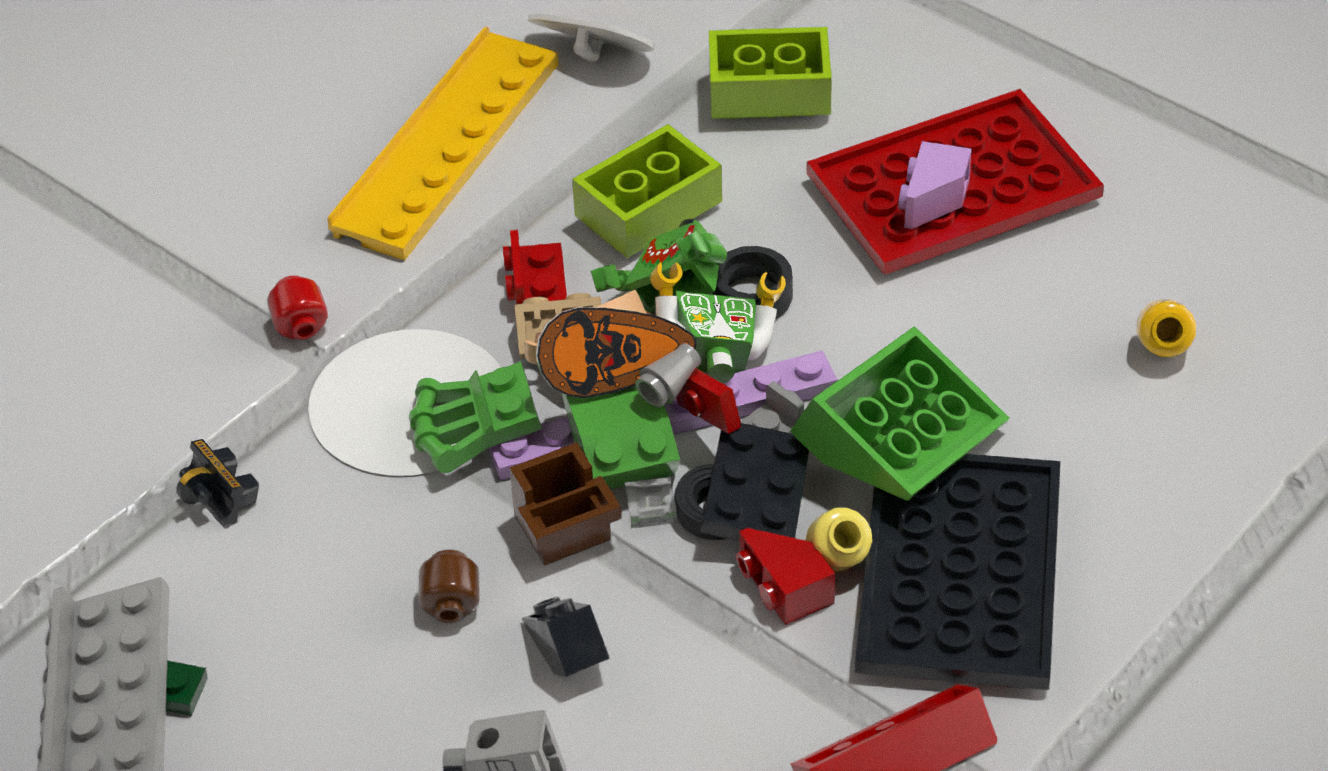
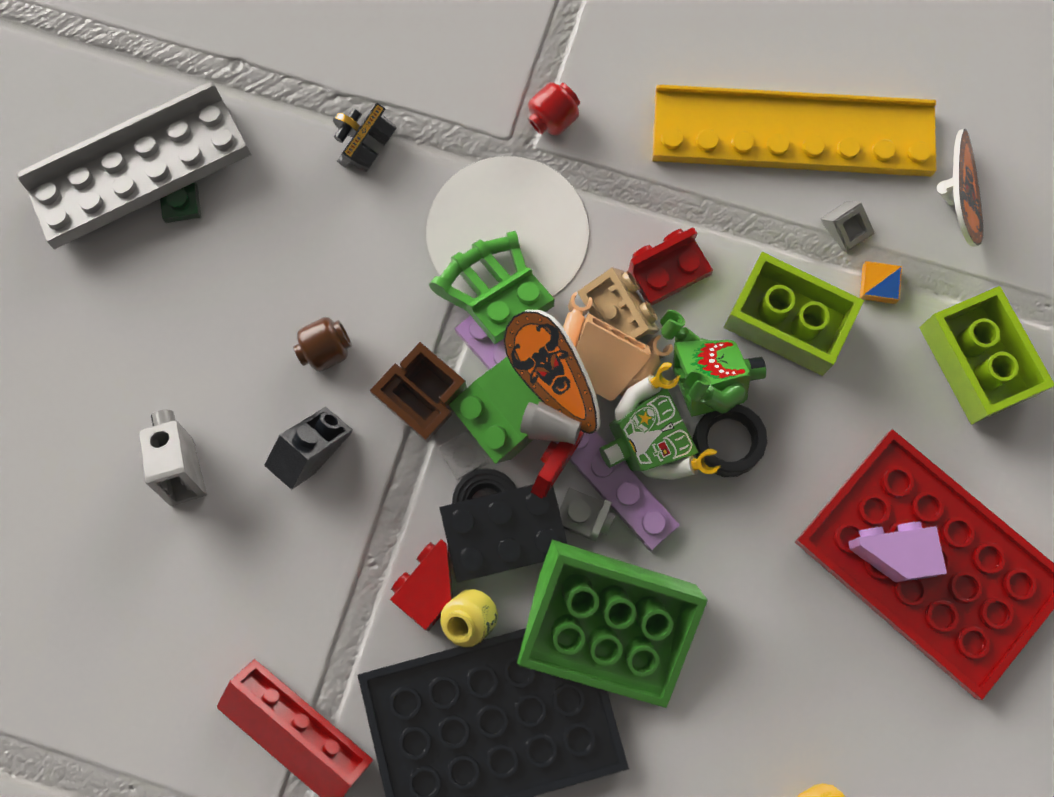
camera: 65 degrees right, 30 degrees up
none -> light grey slope [821,201,875,252]
none -> light orange tile [860,261,902,304]

